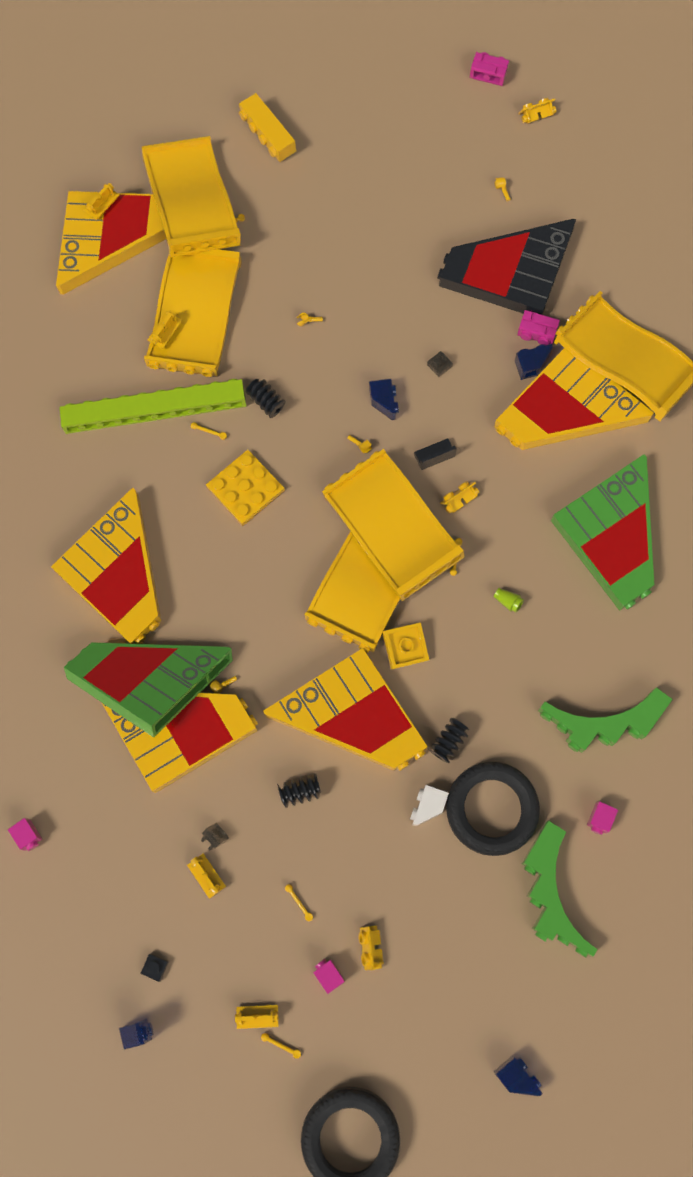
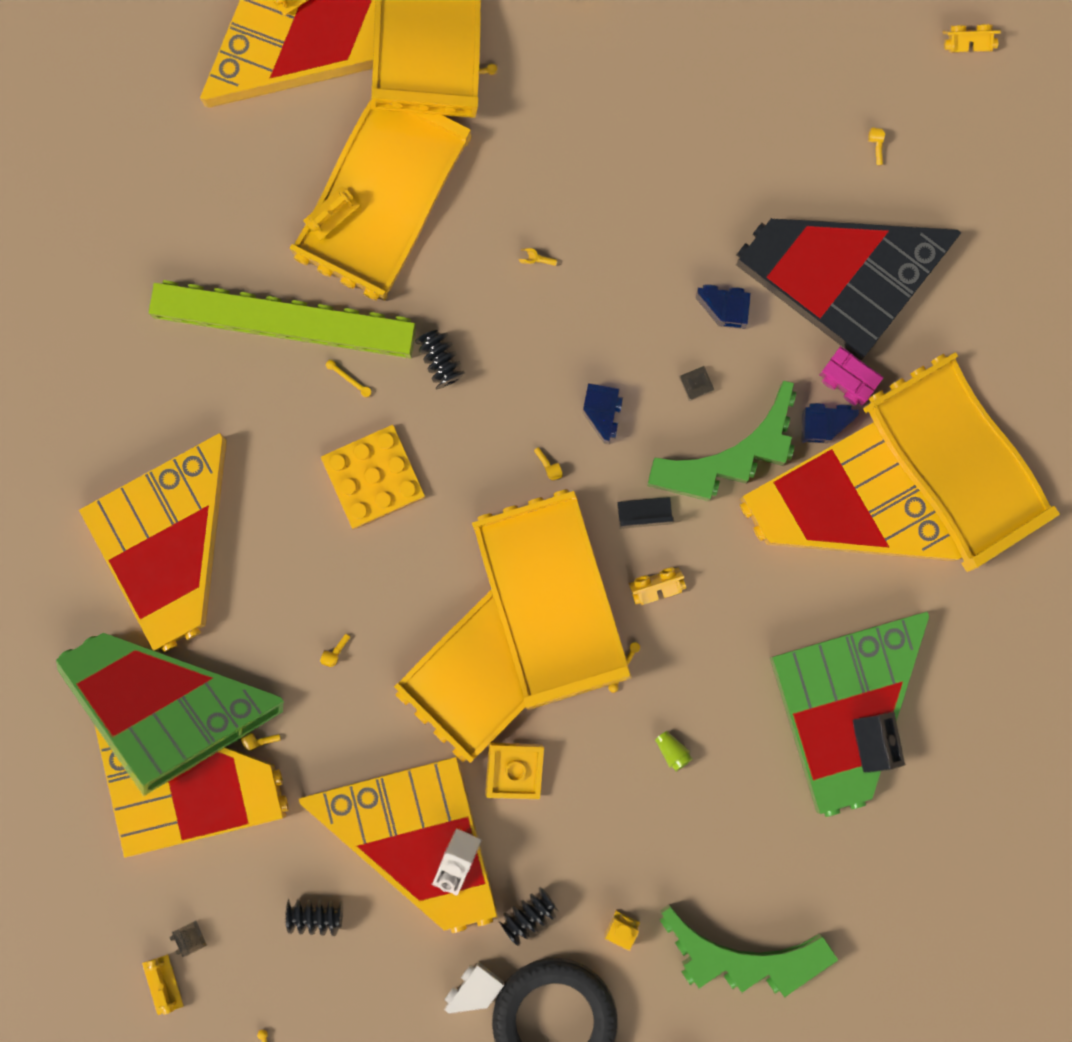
camera: 20 degrees right, 10 degrees up
none -> yellow hand [320,634,351,667]
none -> white slope [432,829,481,895]
none -> yellow brick [604,911,640,951]
none -> bright green arch [647,381,796,501]
none -> clear blue slope [696,285,751,329]
none -> black panel [853,712,905,773]

